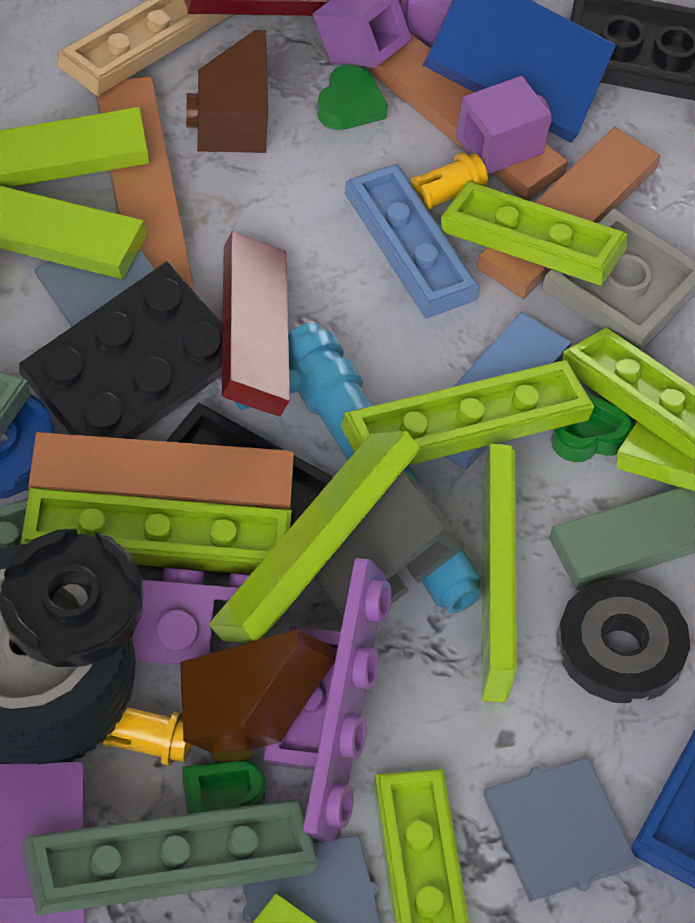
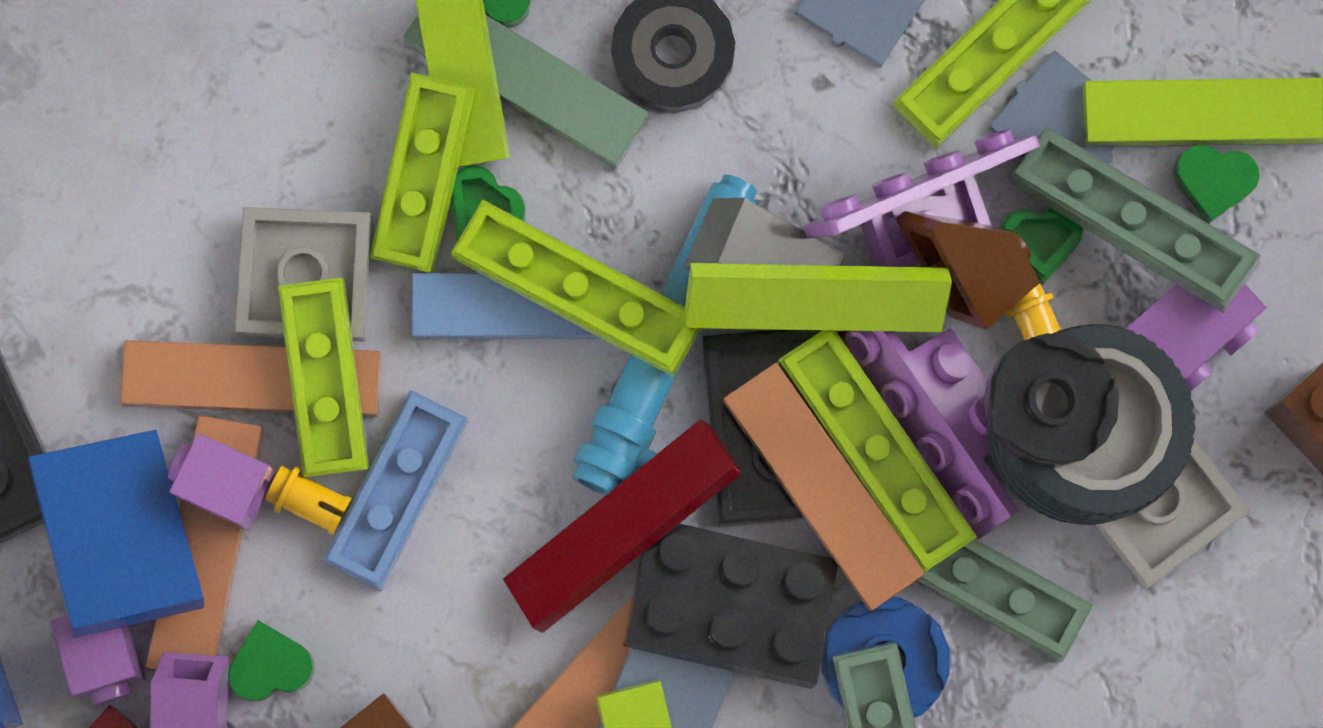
camera: 125 degrees left, 25 degrees up
lime tile [482,444,517,702] -> none

